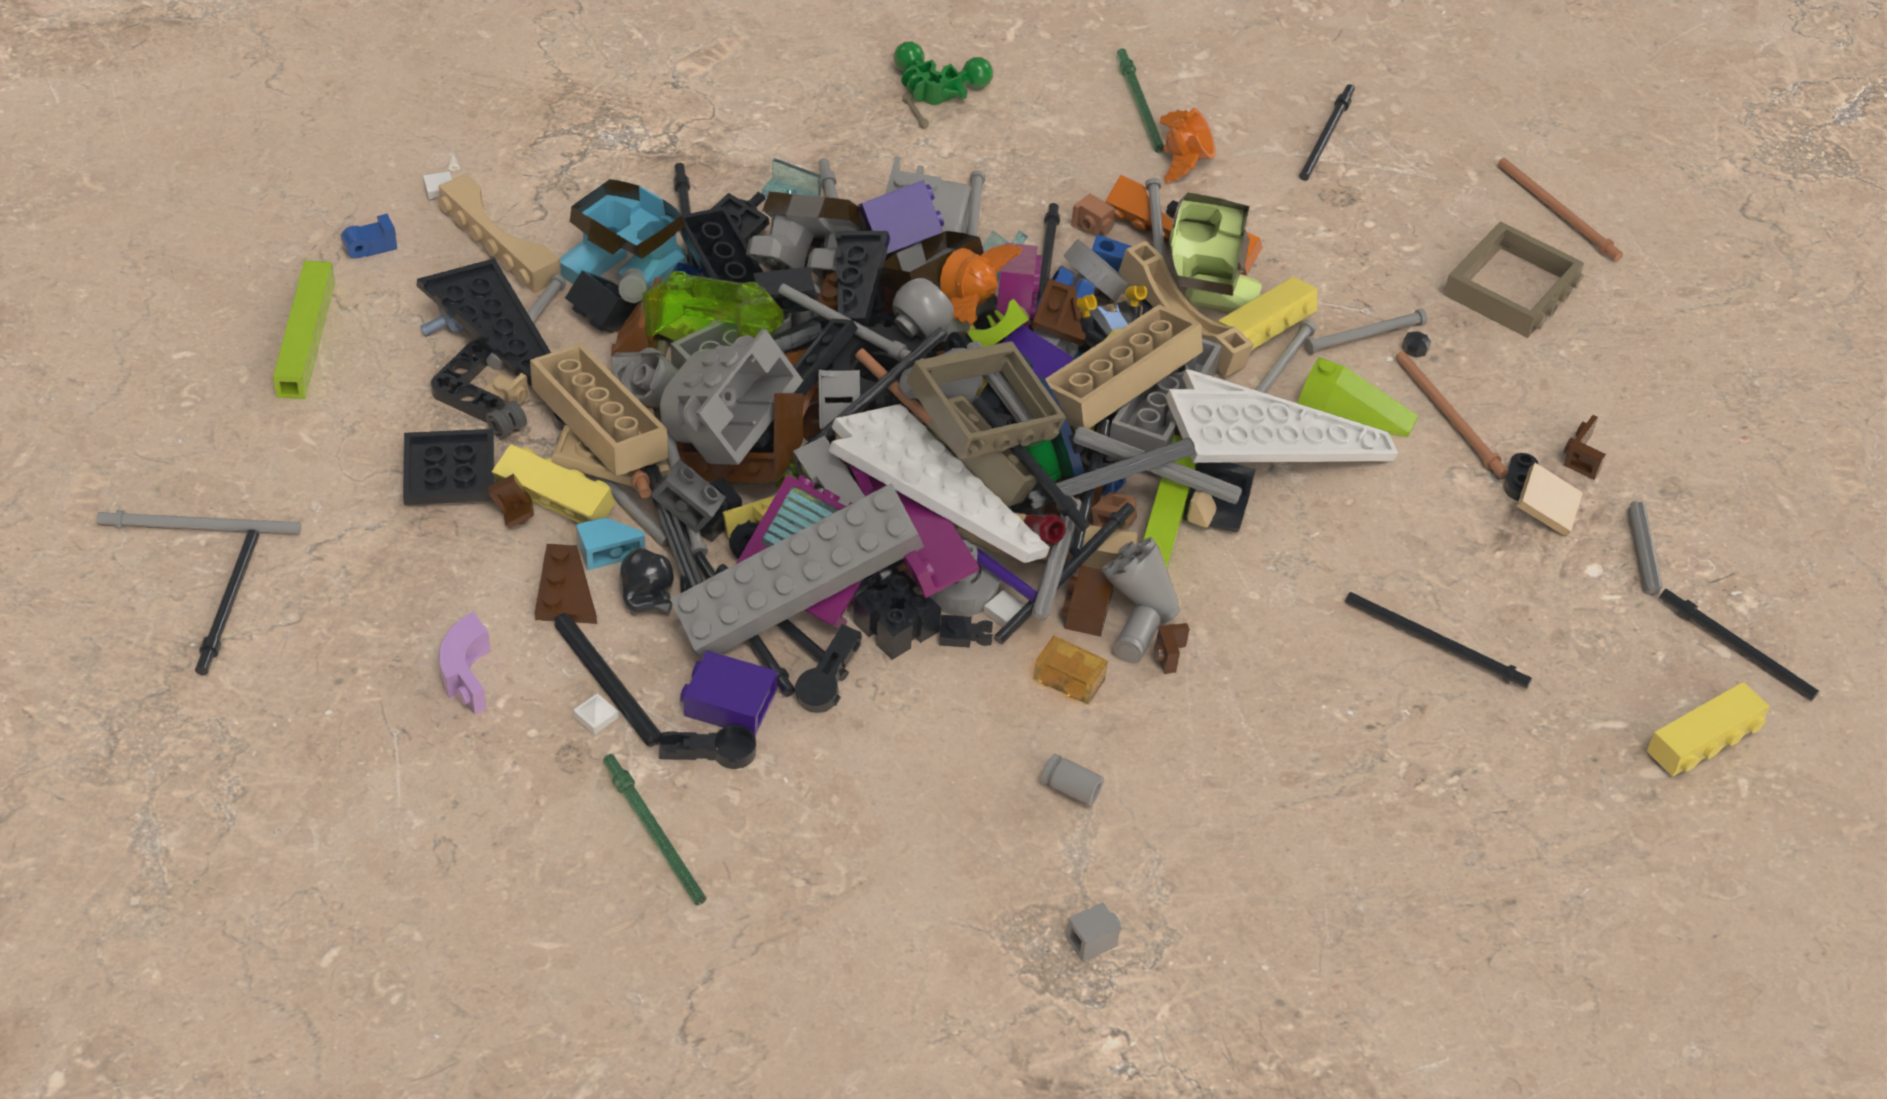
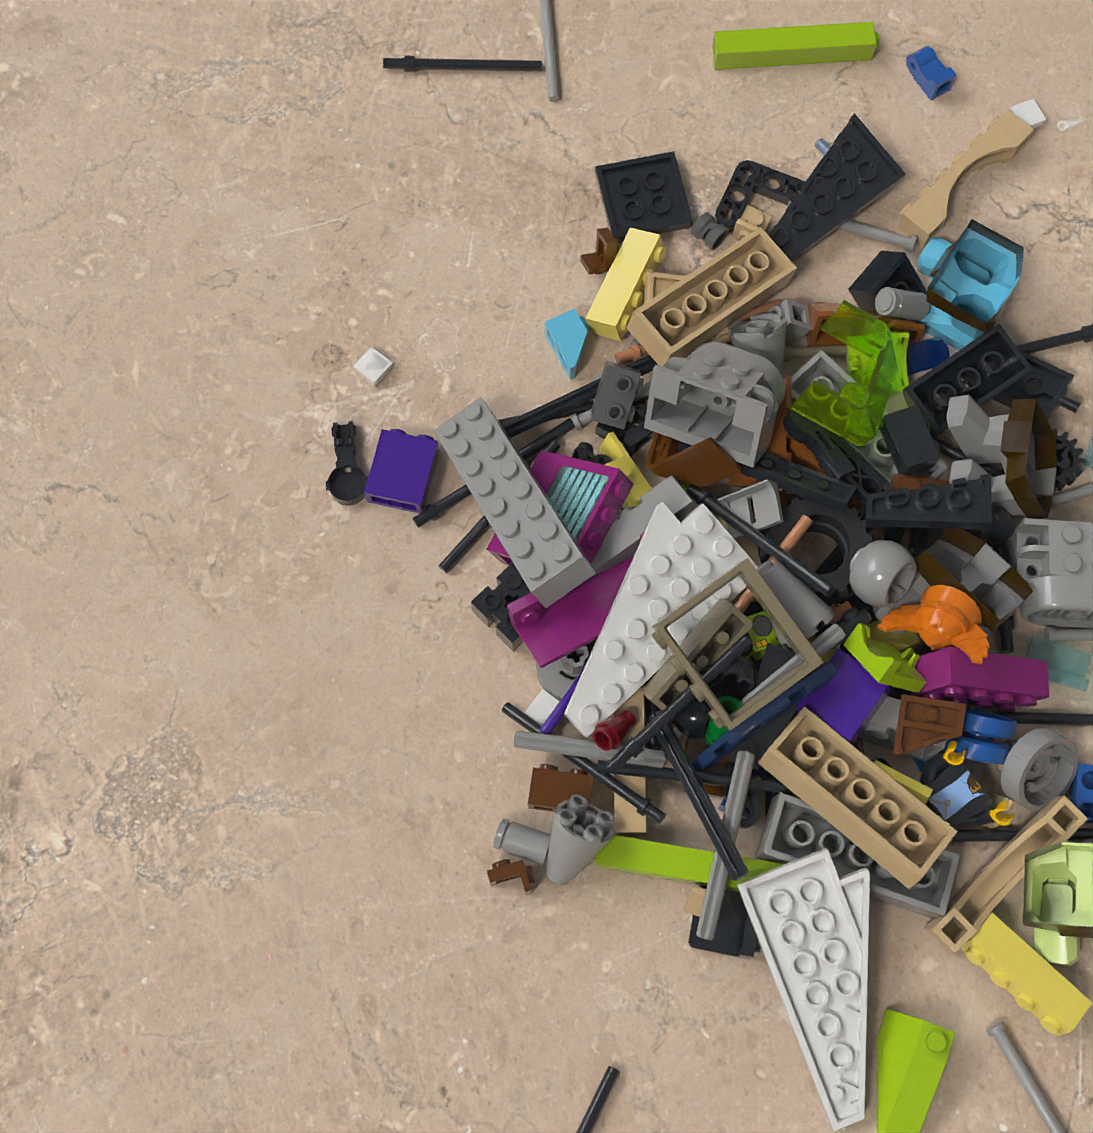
camera: 90 degrees right, 25 degrees up
lavender arch [439,612,490,714] -> none
reddish brown wing [535,544,597,624] -> none
black axle [554,613,661,747] -> none
clear green bar [603,754,707,905] -> none
black piece [619,548,674,613] -> none
light grey bar [778,284,924,361] -> none
black piece [795,624,862,713] -> none
brick [858,180,944,253] -> none
black plate [939,614,993,648] -> none
clear yellow brick [1033,635,1108,705] -> none
light grey piece [1041,753,1104,806] -> none
light grey brick [1065,903,1121,962] -> none
nougat brick [1092,492,1137,530] -> none
light grey bar [1255,320,1316,393] -> none

